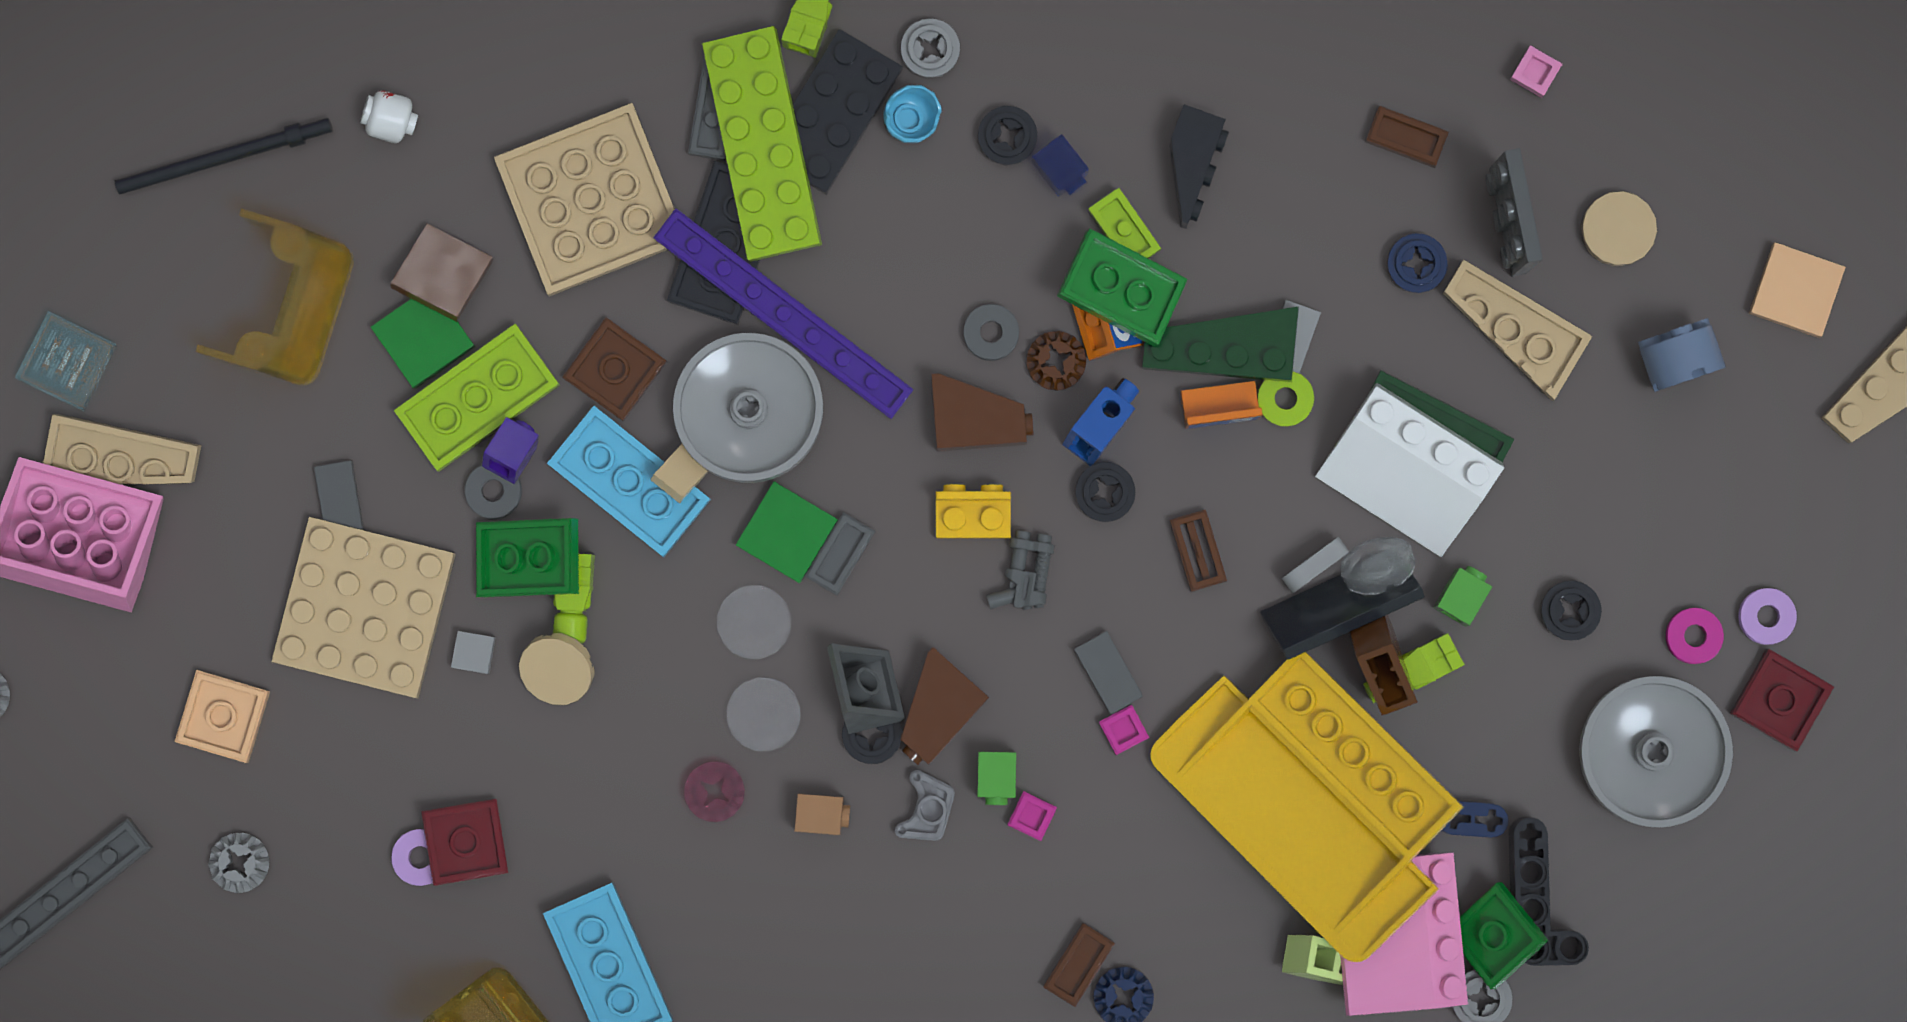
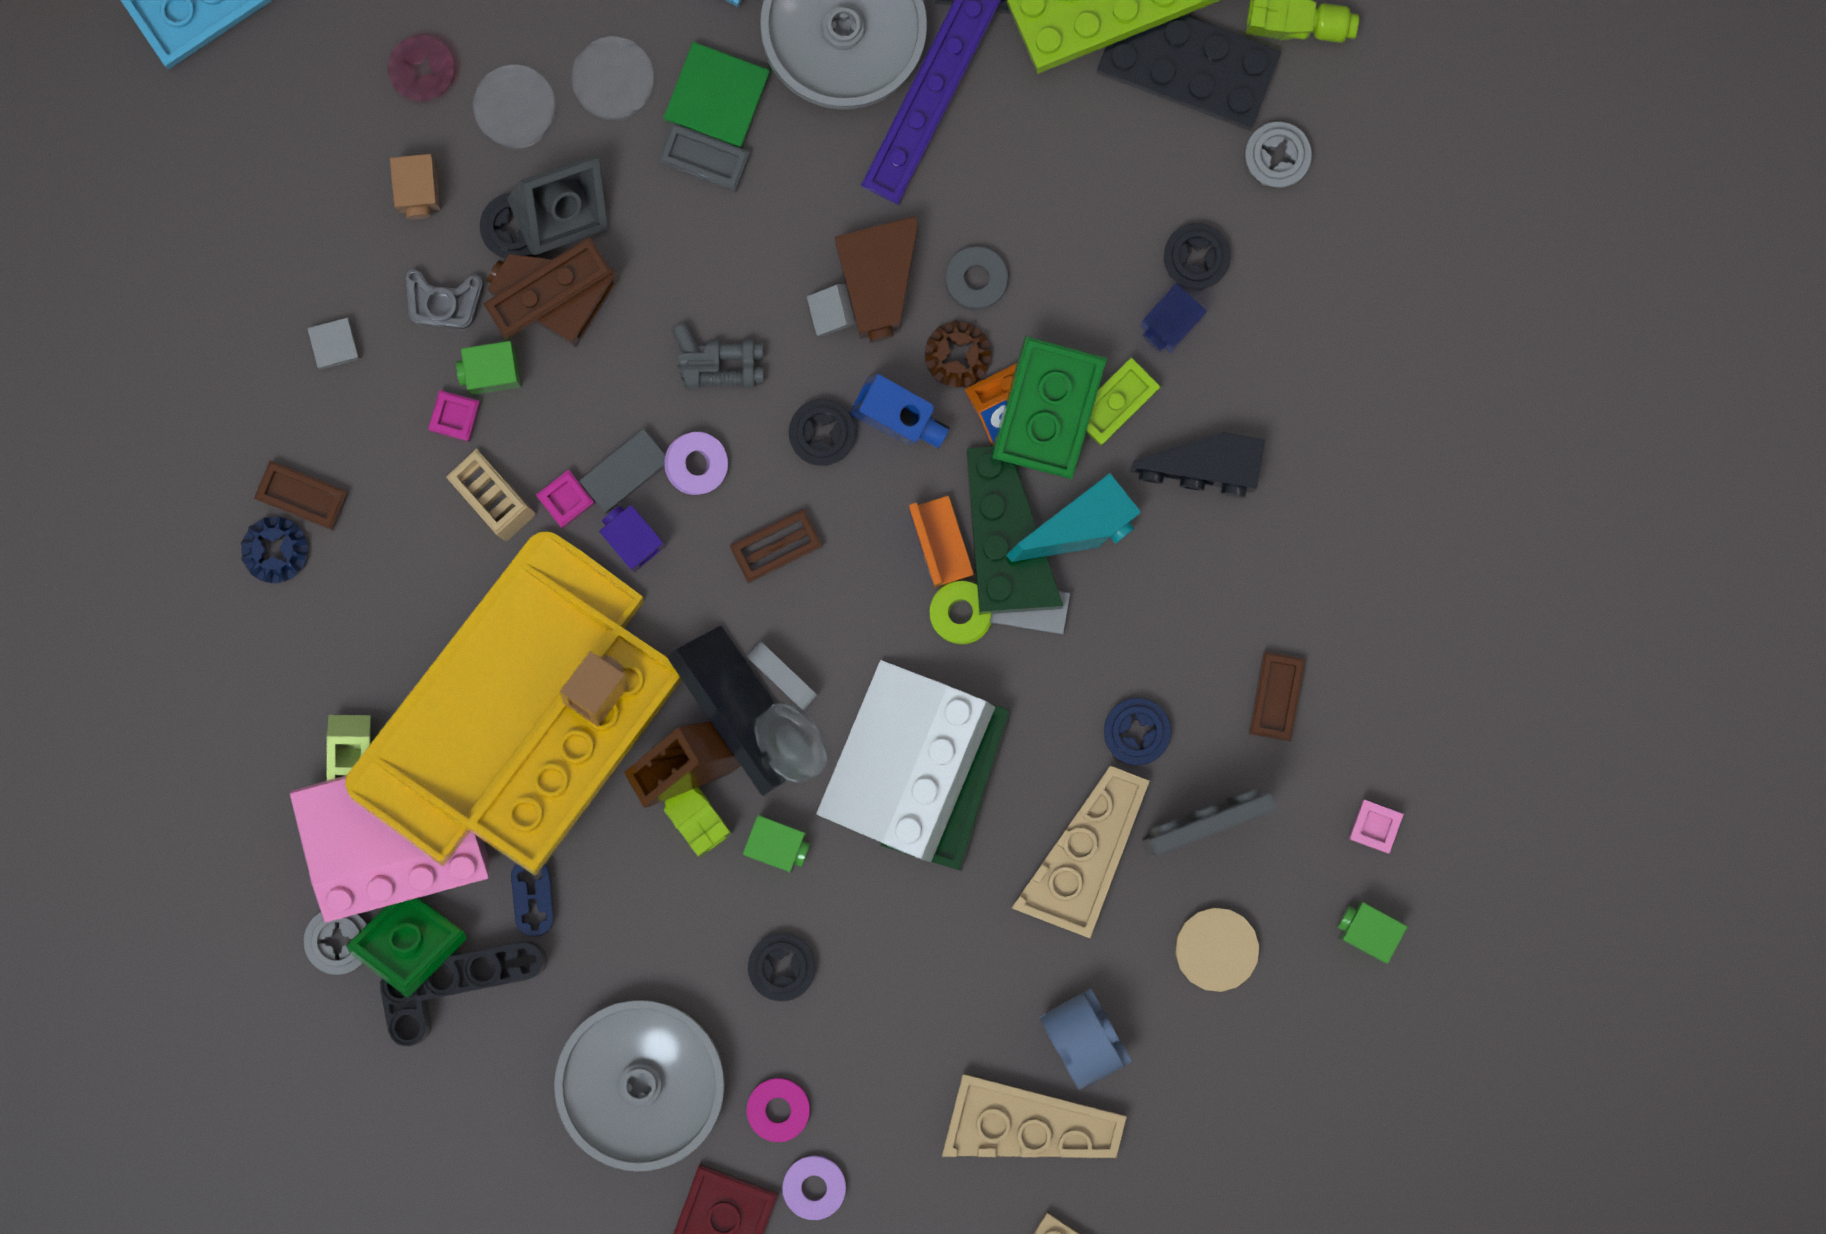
camera: 80 degrees right, 0 degrees up
medium azure hair [883,85,942,143] -> none
yellow bracket [936,484,1011,539] -> none
light nougat tile [1749,242,1846,338] -> none
none -> light grey tile [307,317,360,370]
none -> tan slope [446,449,536,541]
none -> reddish brown tile [483,237,613,341]
none -> medium nougat brick [560,651,628,727]
none -> dark purple brick [599,505,666,573]
none -> lavender piece [664,432,728,495]
none -> light grey tile [806,284,856,336]
none -> tan wing [942,1073,1127,1158]
none -> teal slope [1006,473,1141,562]
none -> bright green brick [1337,902,1408,964]

